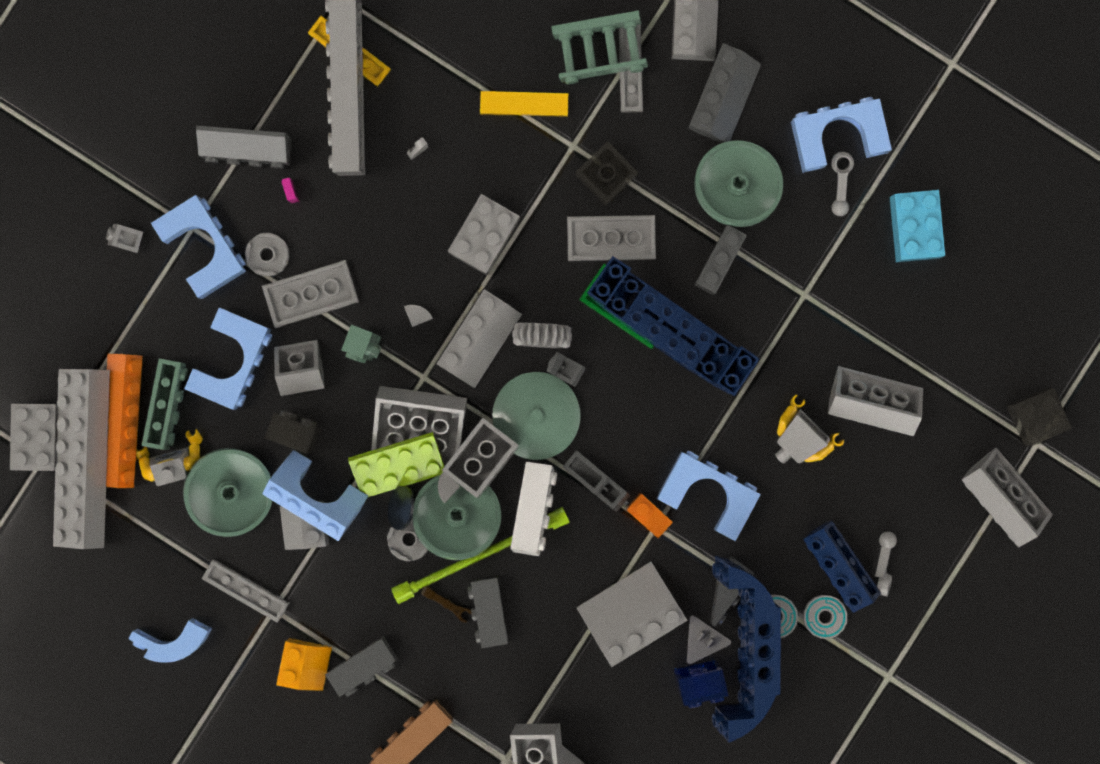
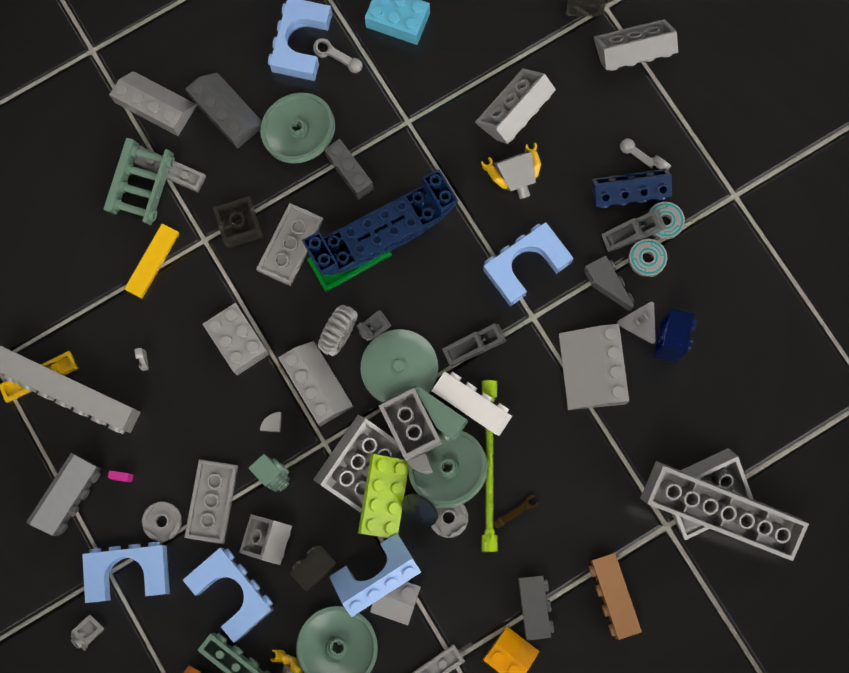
camera: 60 degrees left, 10 degrees down
dark grey brick [468,576,508,648] -> none
orange slope [626,493,673,538] -> none
dark blue slope [712,556,781,742] -> none
none -> sand green slope [415,386,468,441]
none -> dark grey slope [601,210,666,252]

